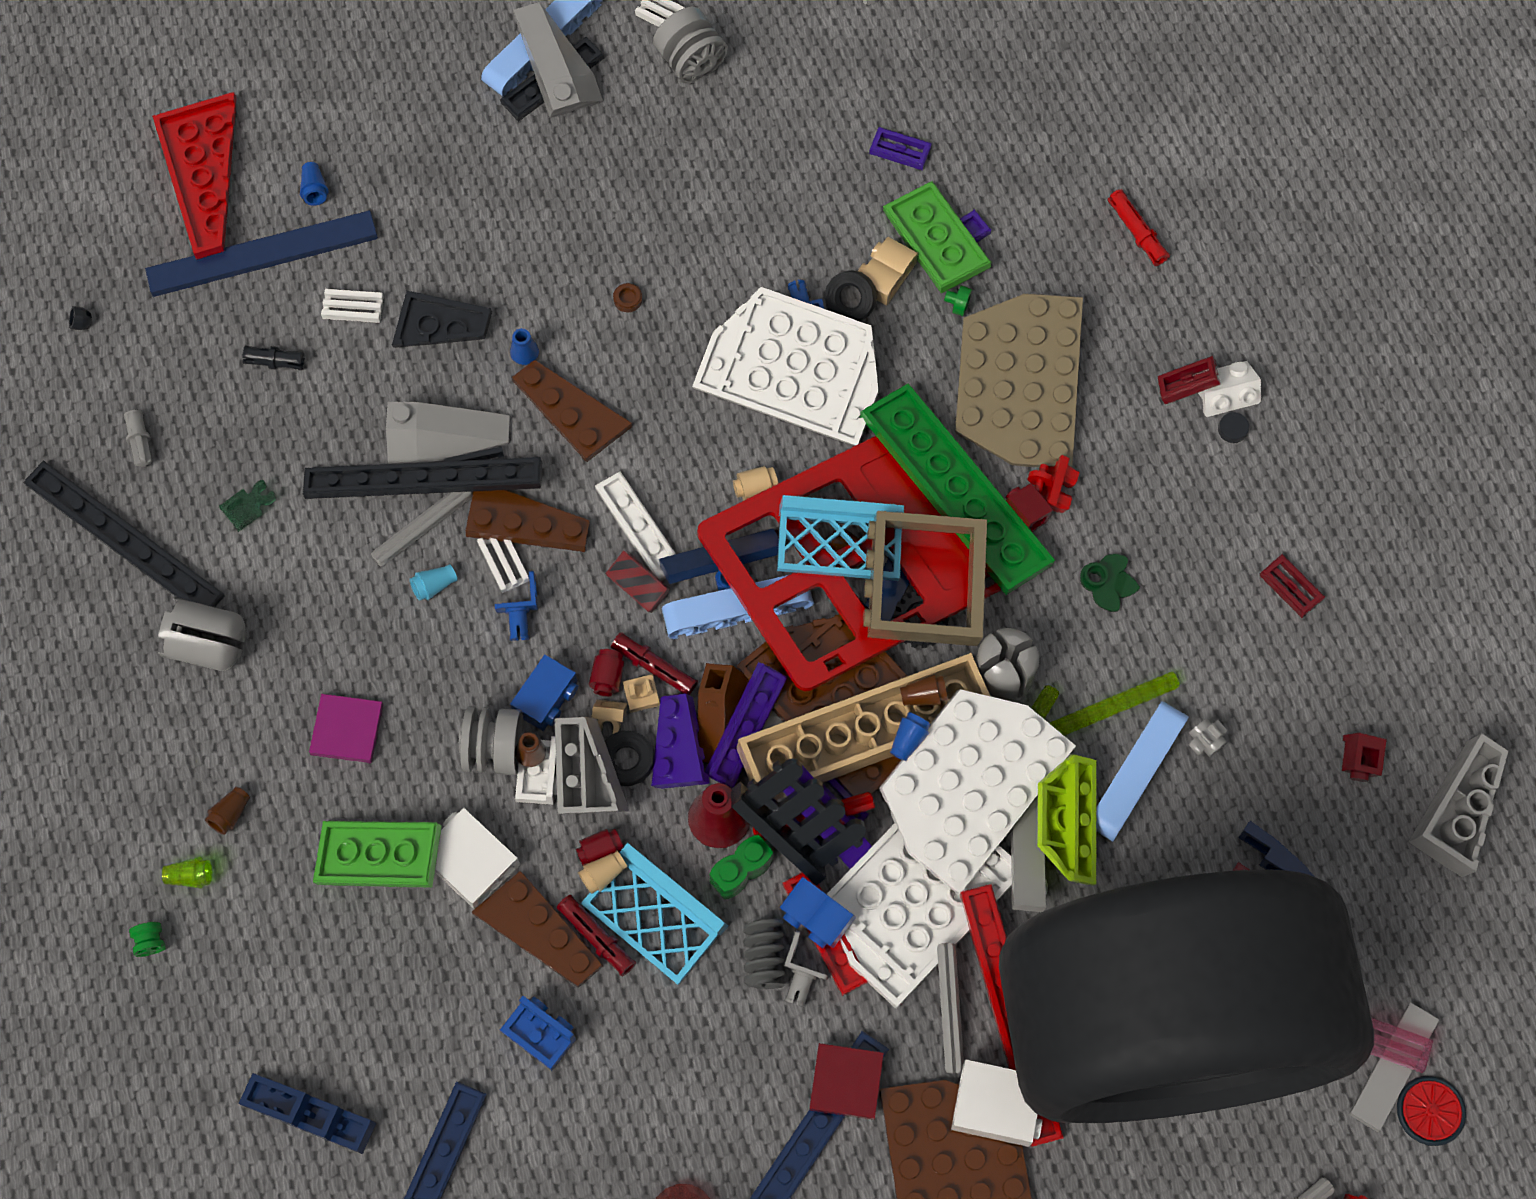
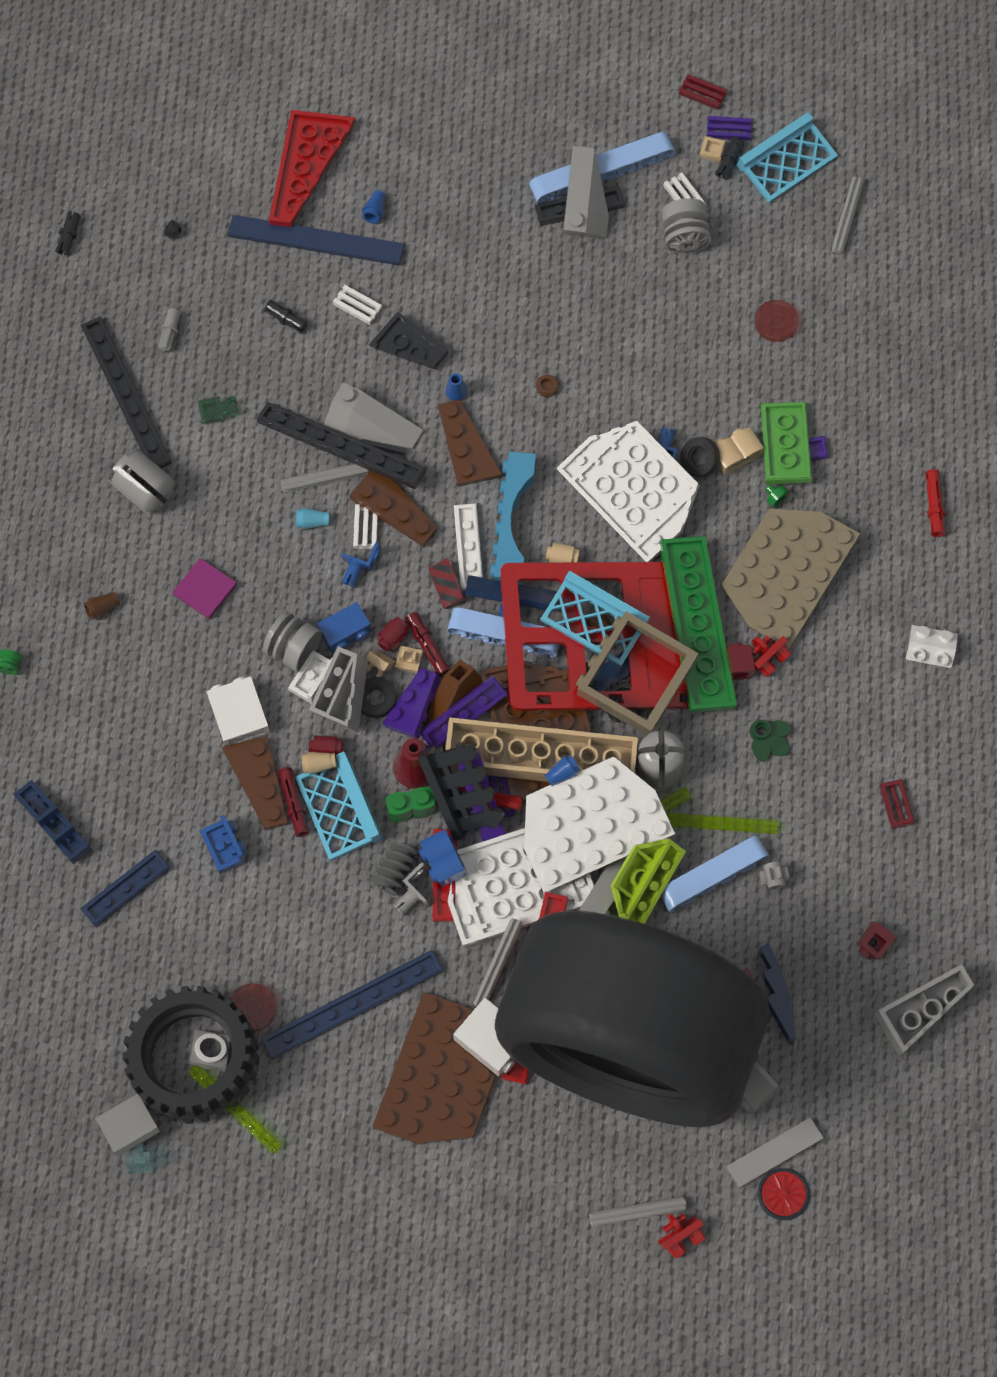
camera: 30 degrees right, 0 degrees up
clear neon green cone [162,857,213,889] -> none
bright green tile [313,821,442,888] -> none
reddish brown cone [515,732,546,767] -> none
dark red tile [809,1043,884,1120] -> none
dark purple tile [869,127,932,170] -> none
reddish brown cone [900,674,948,706] -> none
dark red tile [1157,356,1221,405] -> none
black tile [1218,412,1249,443] -> none
clear pink tile [1371,1018,1434,1073] -> none
none -> dark azure arch [490,452,536,585]
none -> clear red tile [754,300,798,342]

